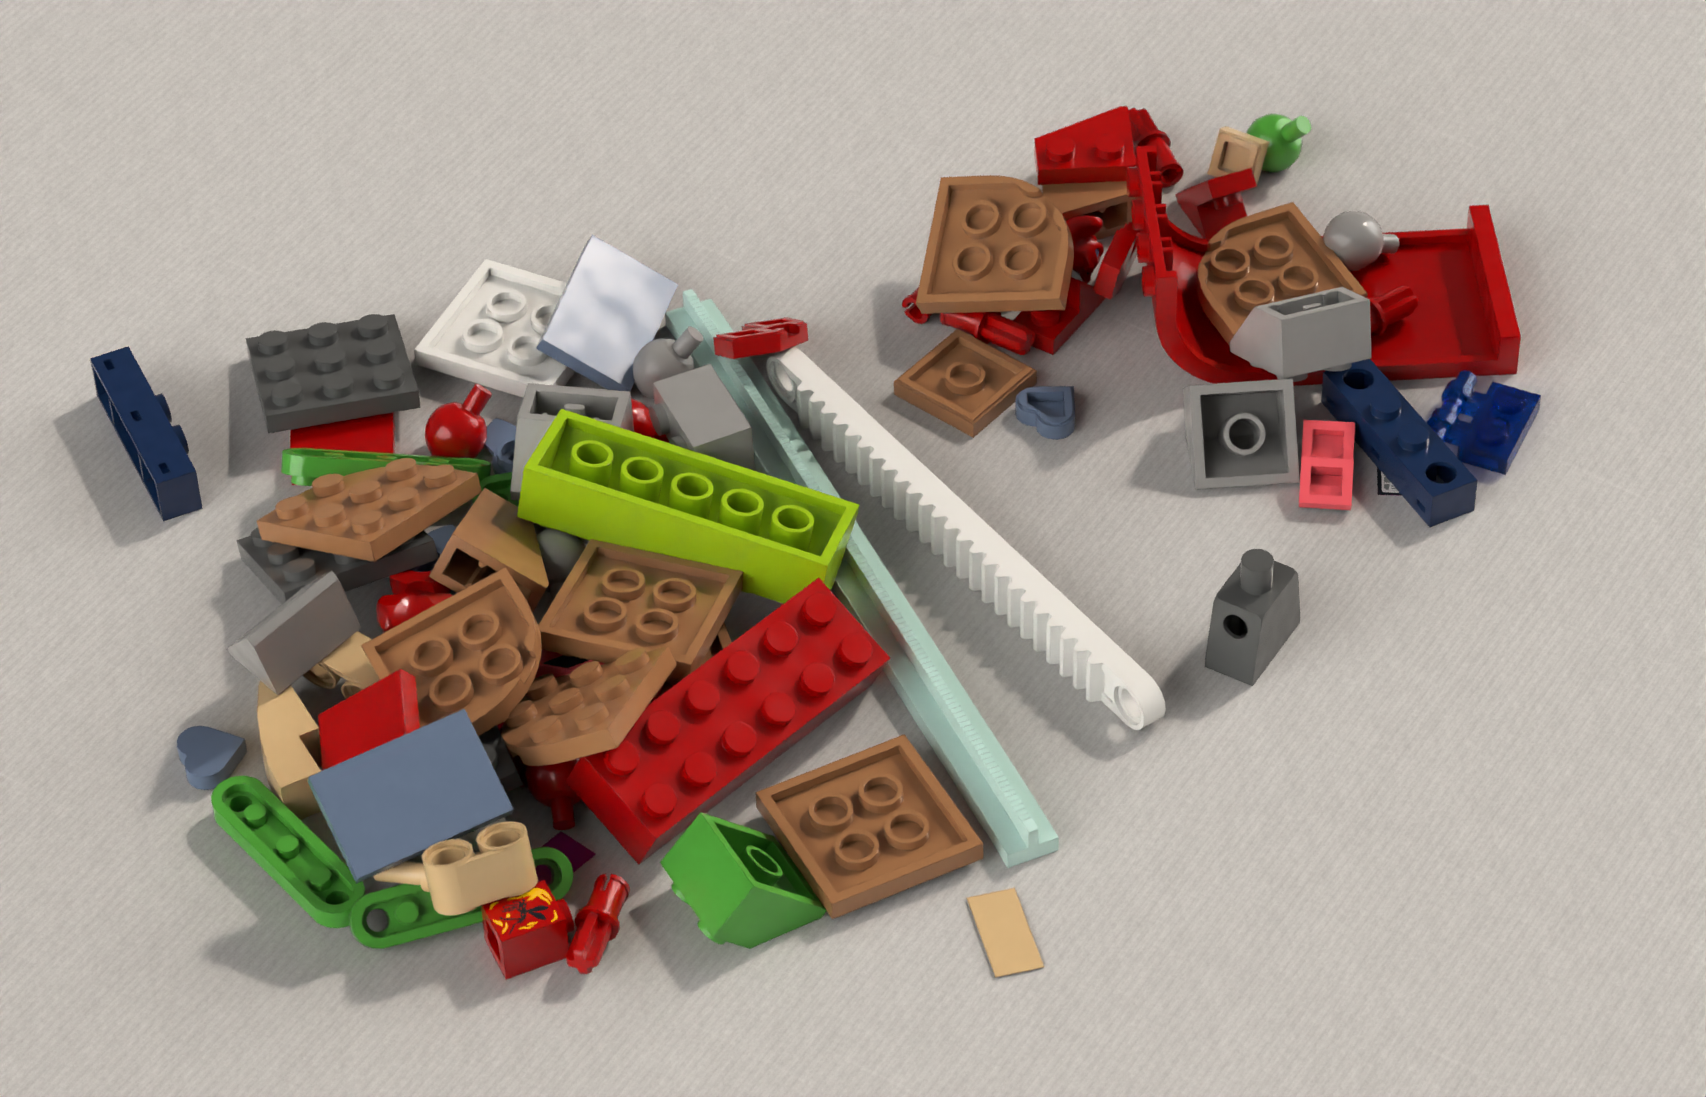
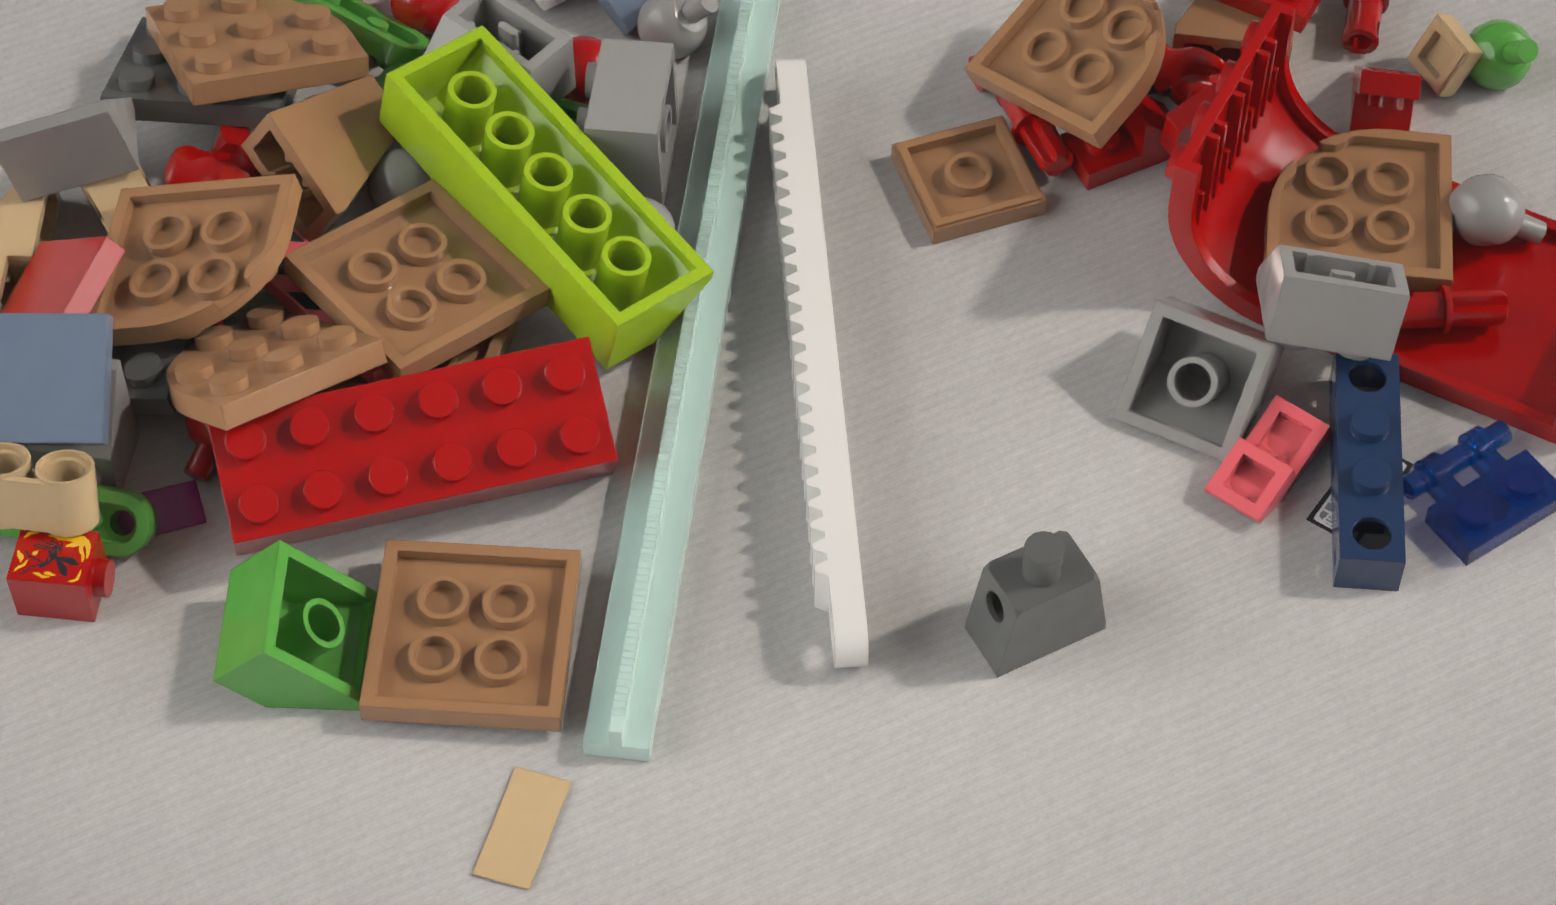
camera: 30 degrees right, 10 degrees up
red axle [566,873,630,974] -> none
red tile [713,317,809,359] -> none
sand blue tile [1015,386,1075,440] -> none

